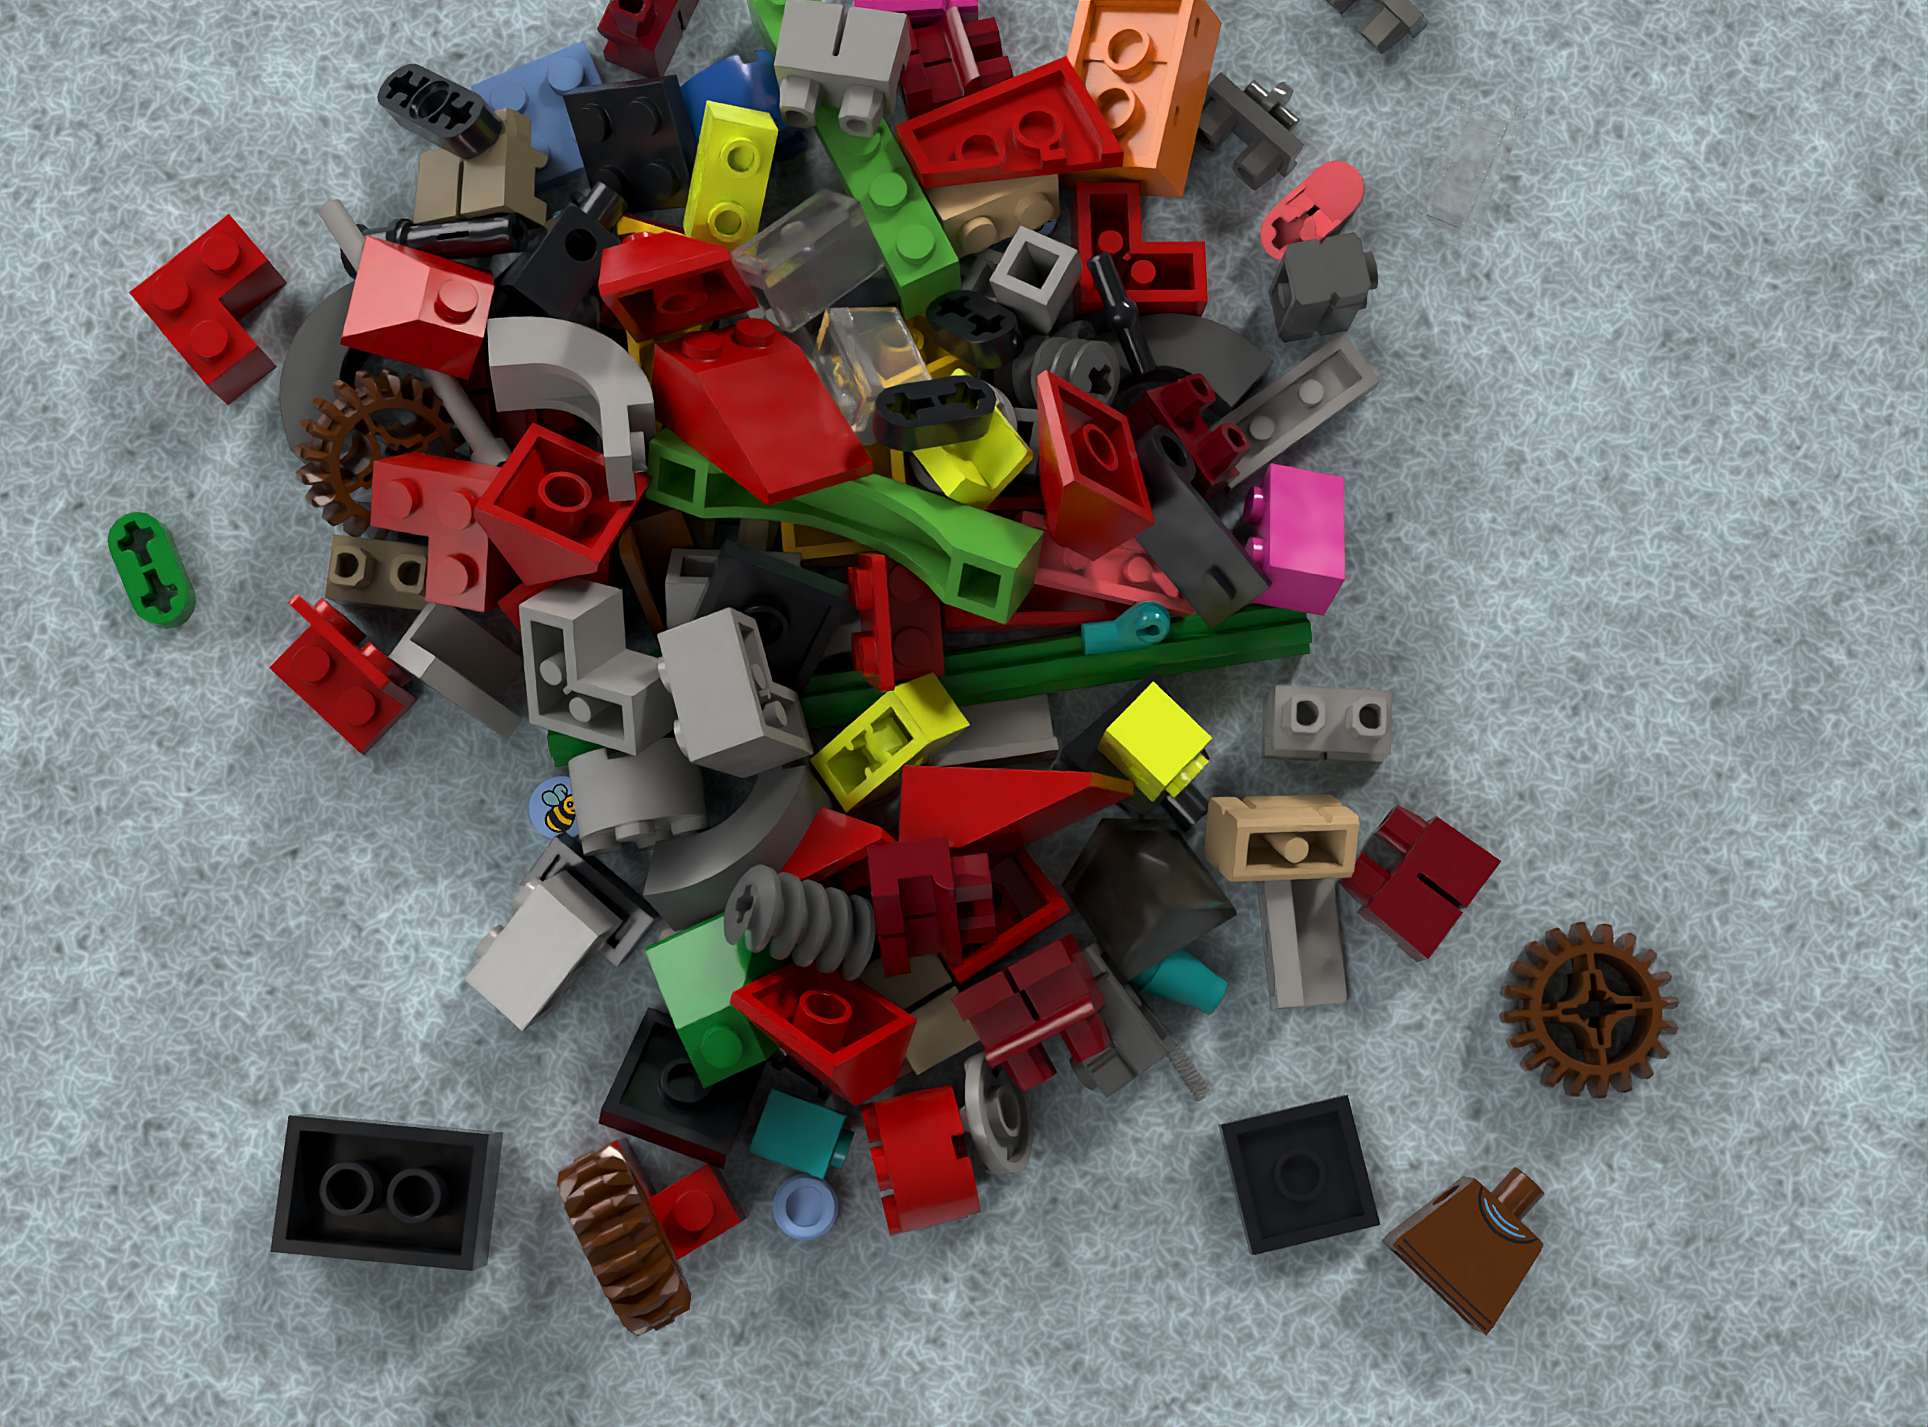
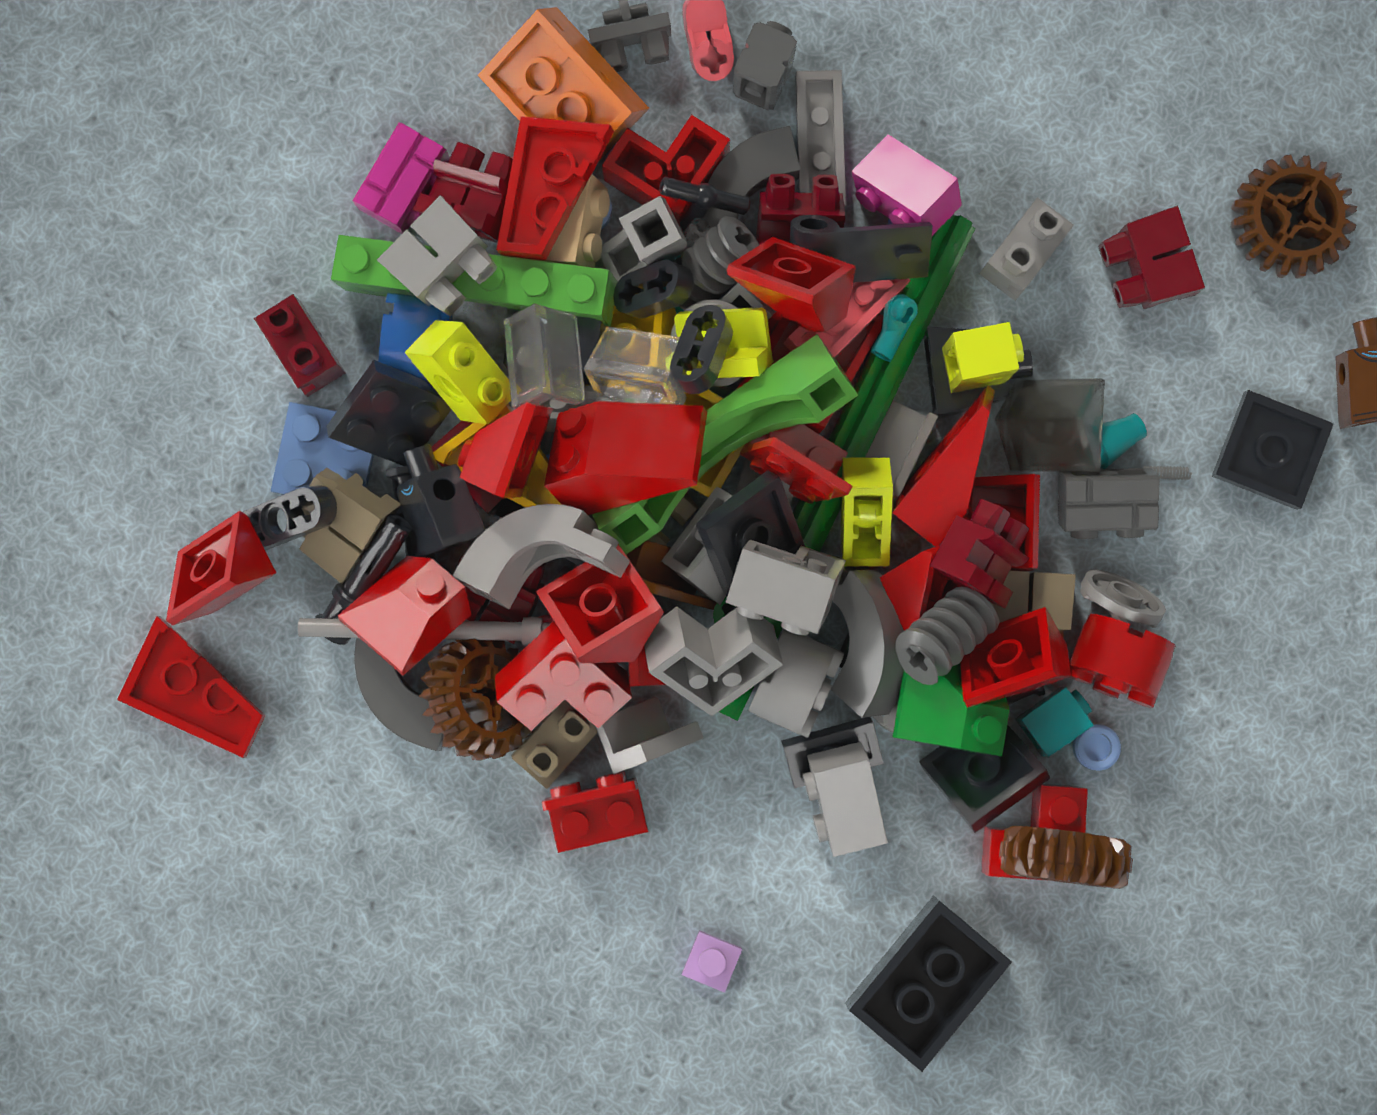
camera: 55 degrees left, 5 degrees up
green beam [107,512,196,629] -> none
red brick [129,214,287,405] -> none
tile [529,776,579,840] -> none
dark red hips [950,932,1111,1093] -> none
tan brick [1204,794,1360,882] -> none
light grey panel [1256,878,1347,1010] -> none
none -> red wing [117,616,266,758]
none -> red slope [166,511,277,625]
none -> lavender plate [682,930,742,993]

